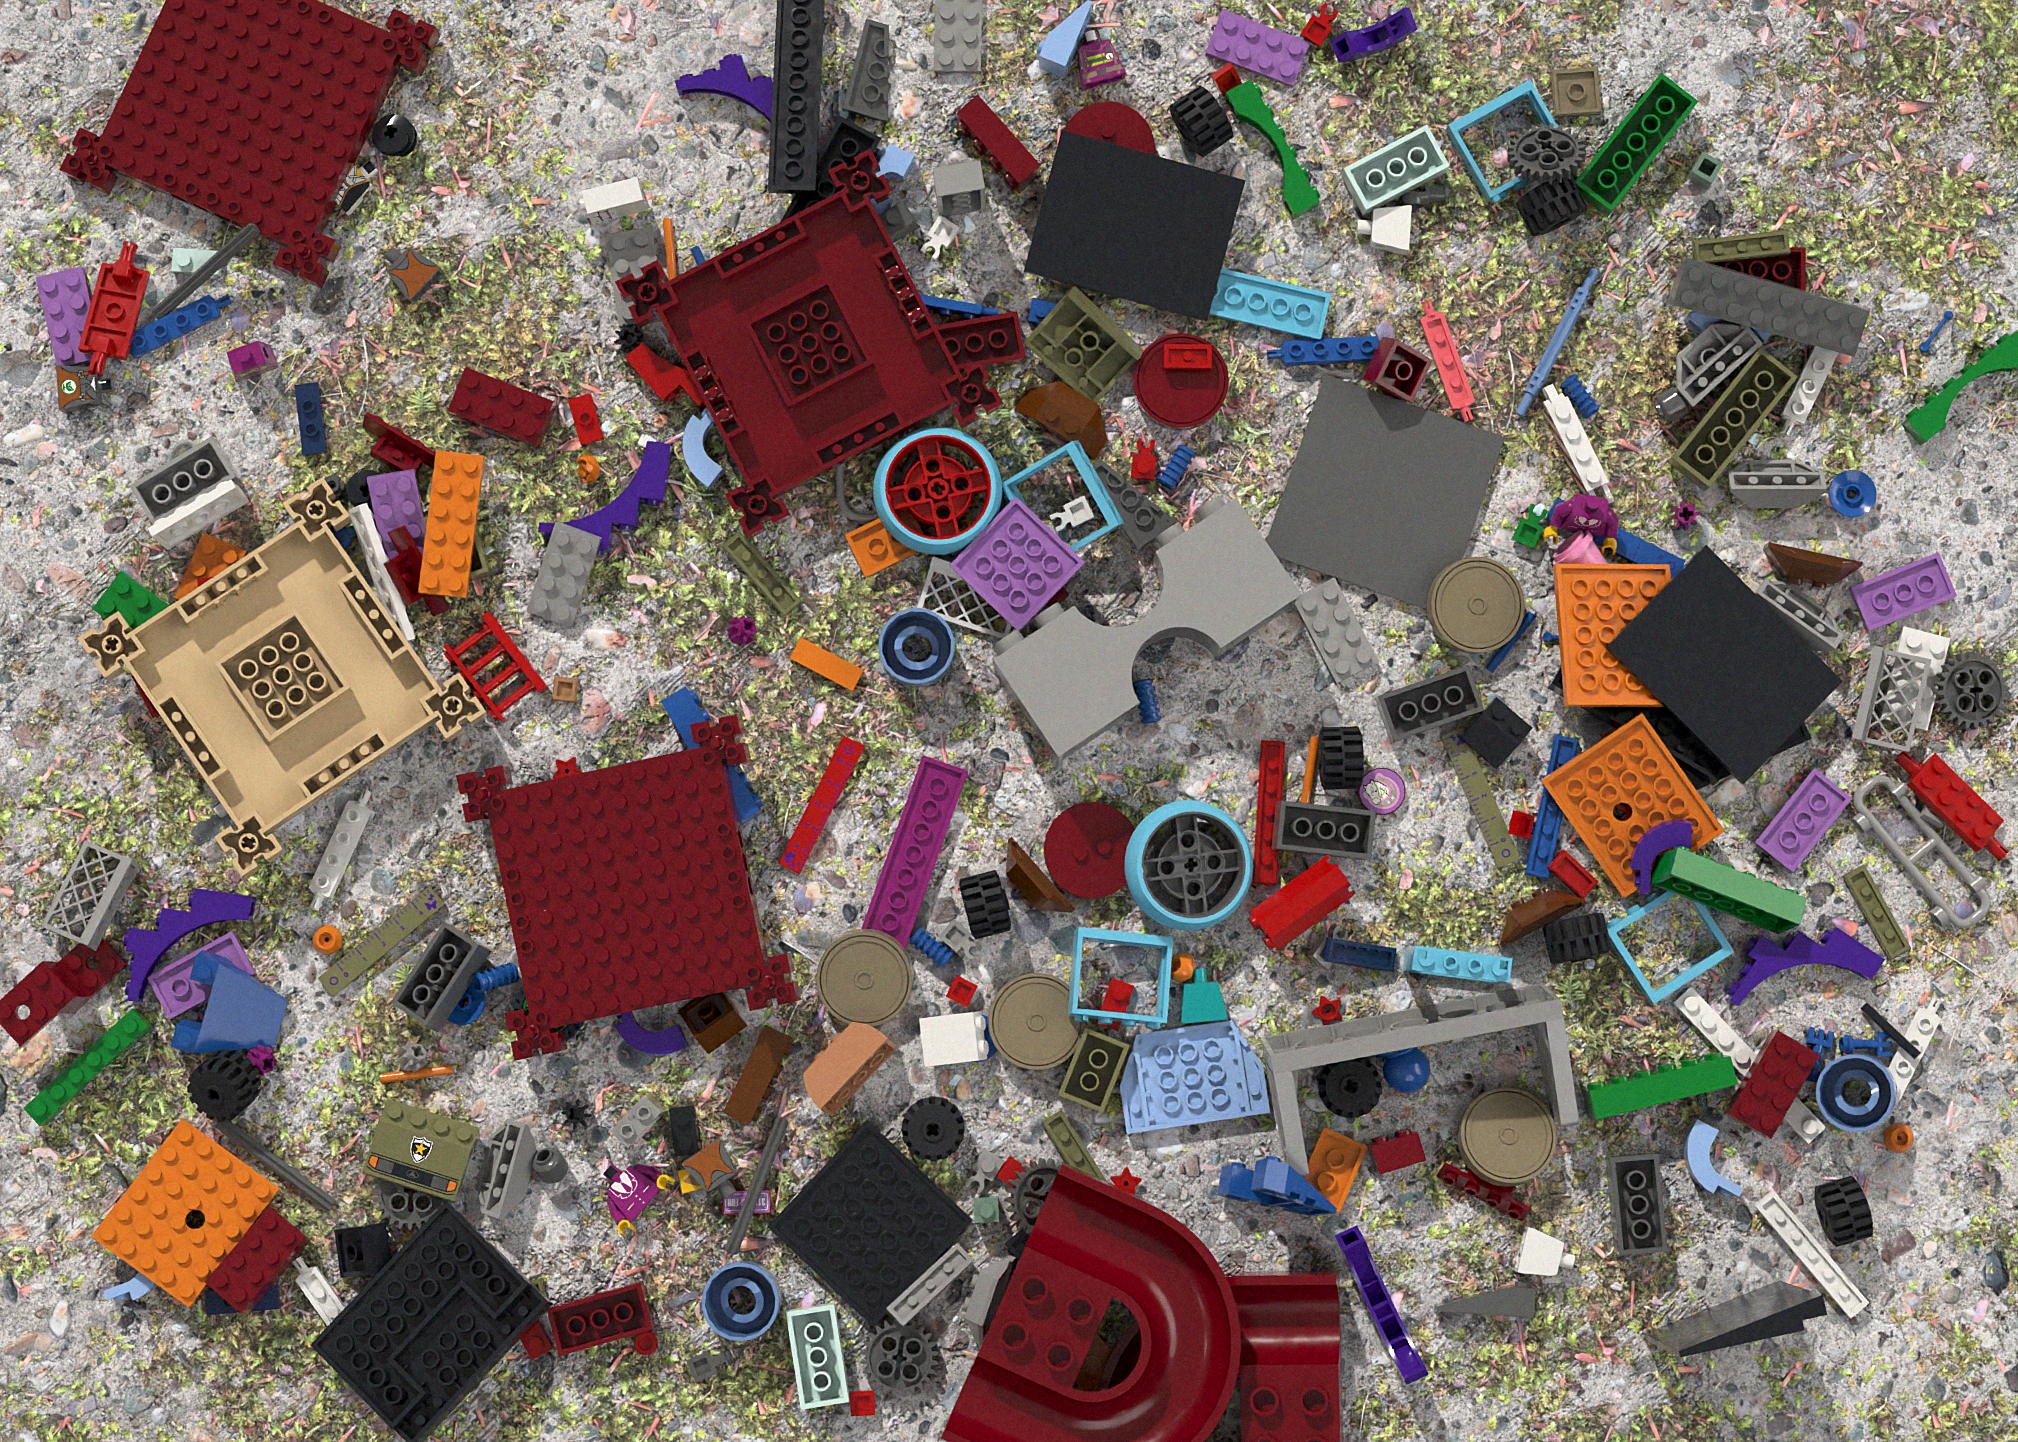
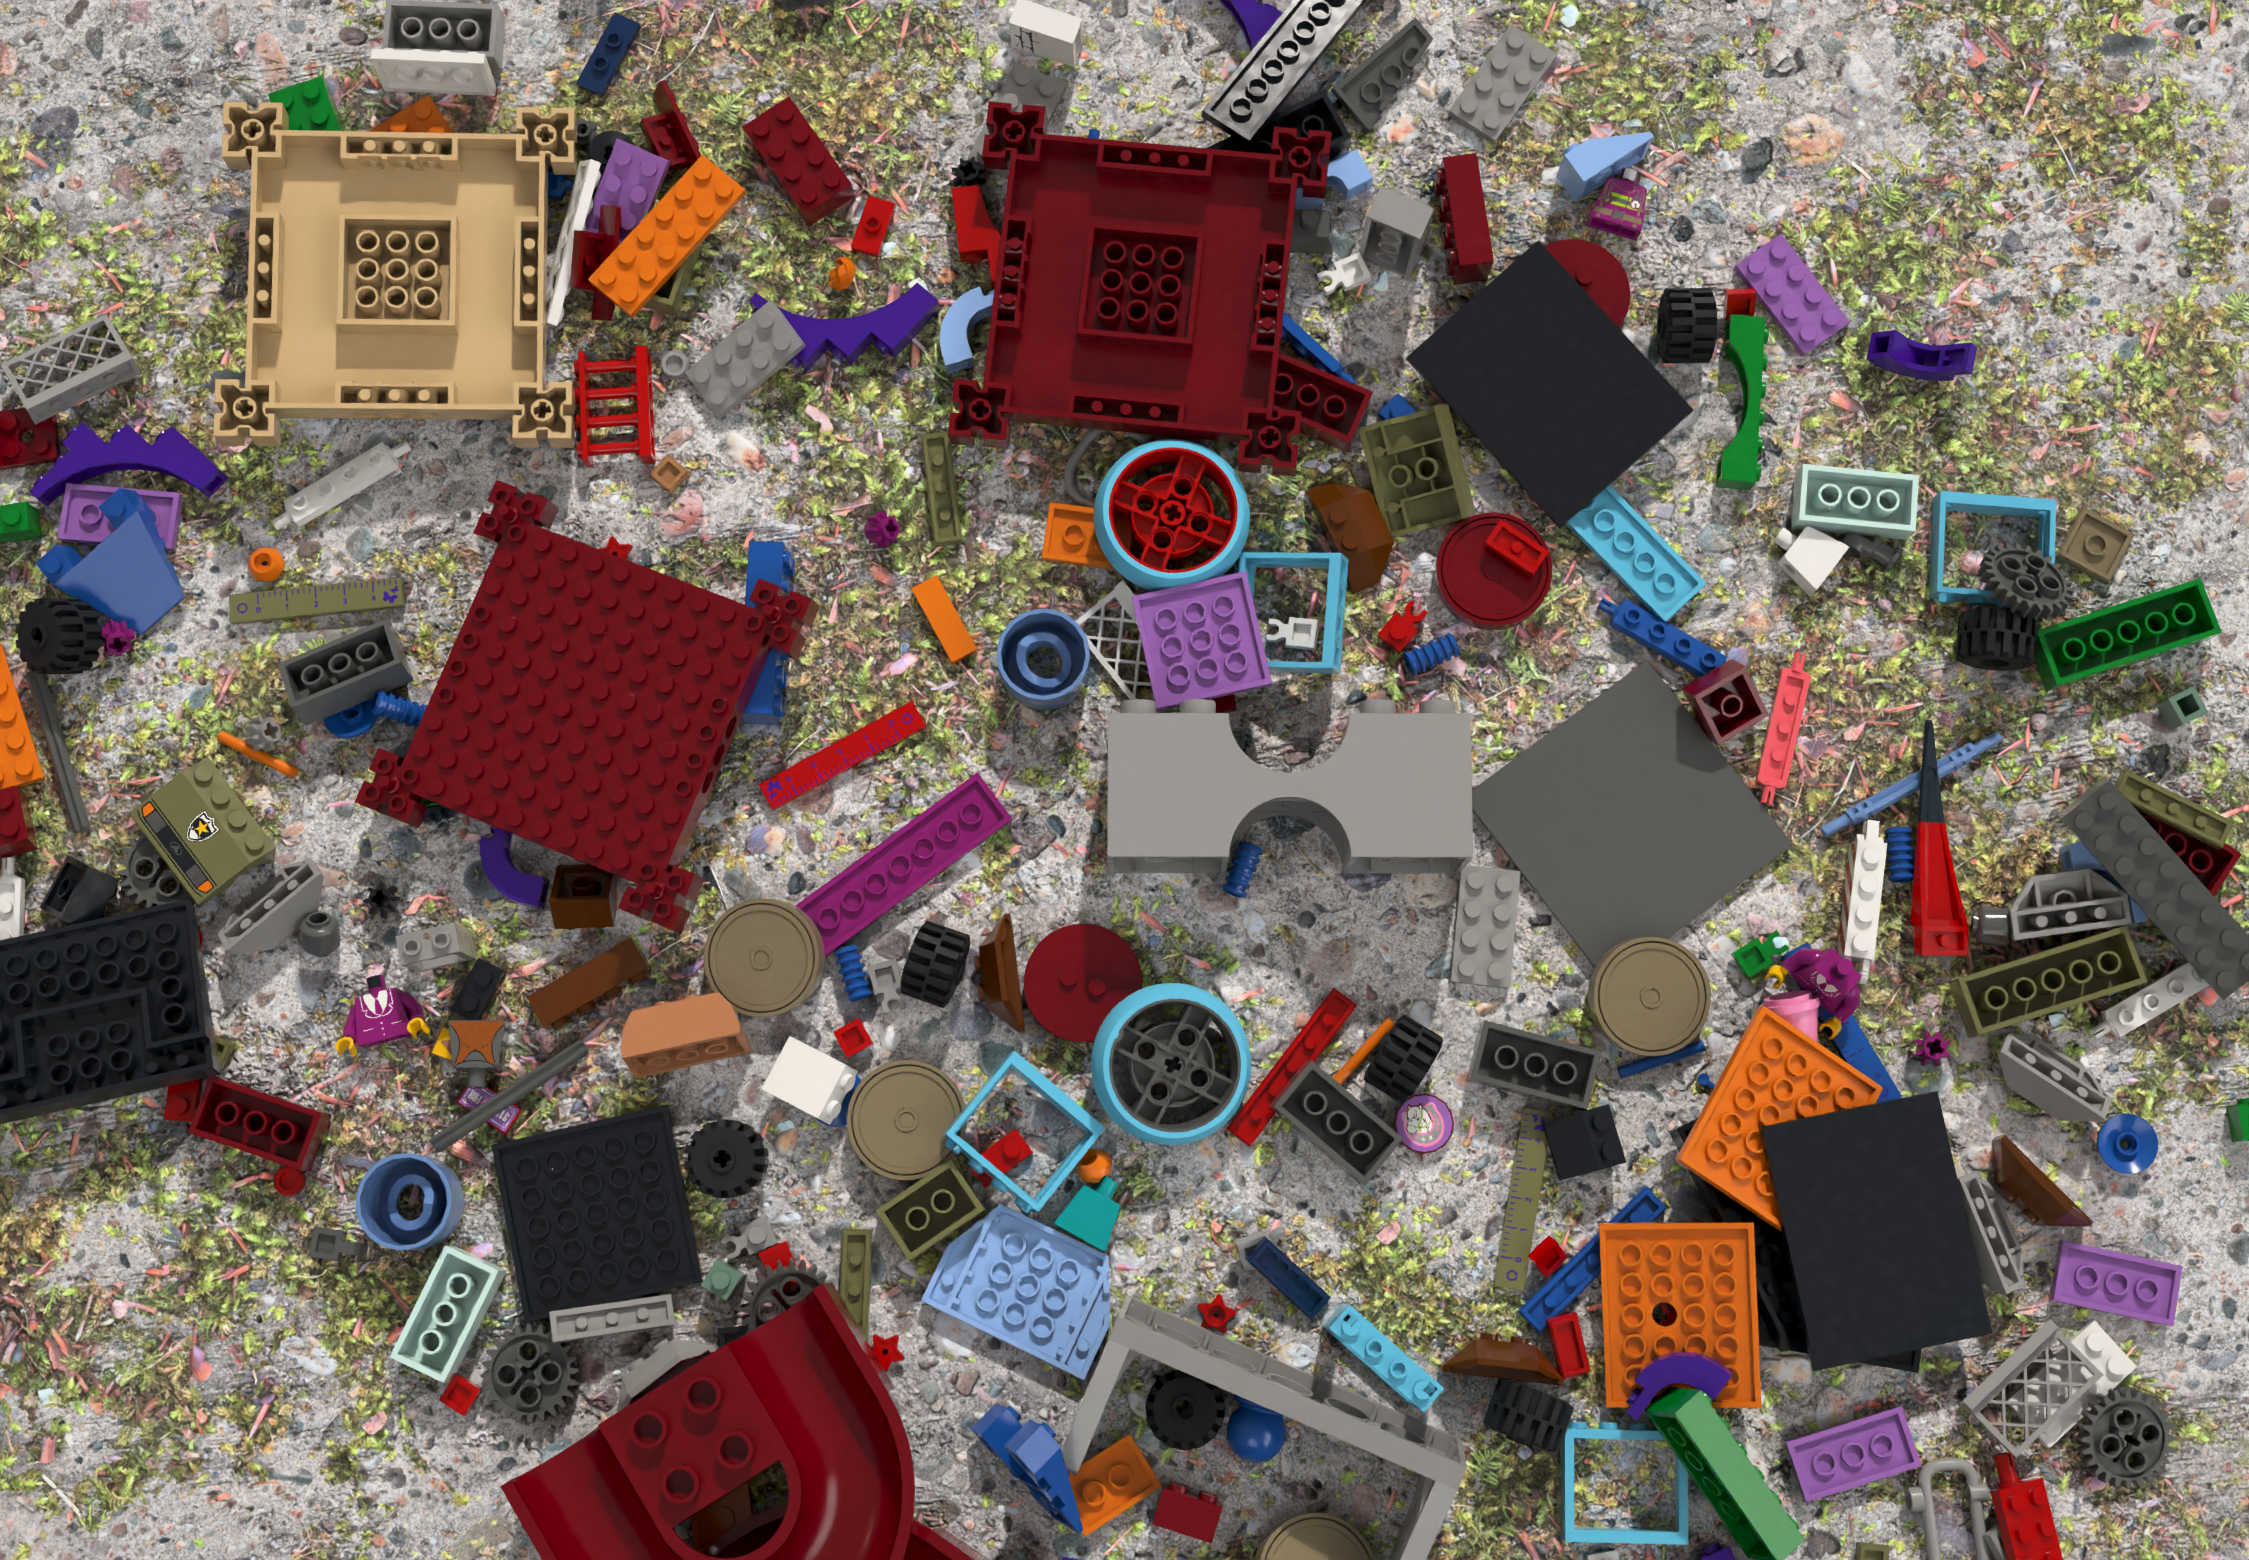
camera: 35 degrees right, 5 degrees down
orange bar [663,219,678,280] -> none
dark grey wing [1093,459,1177,550] -> none
red brick [1247,855,1356,951] -> none
red plate [1300,3,1338,48] -> none
none -> light grey tile [660,350,690,381]
none -> red plate [1910,720,1968,956]

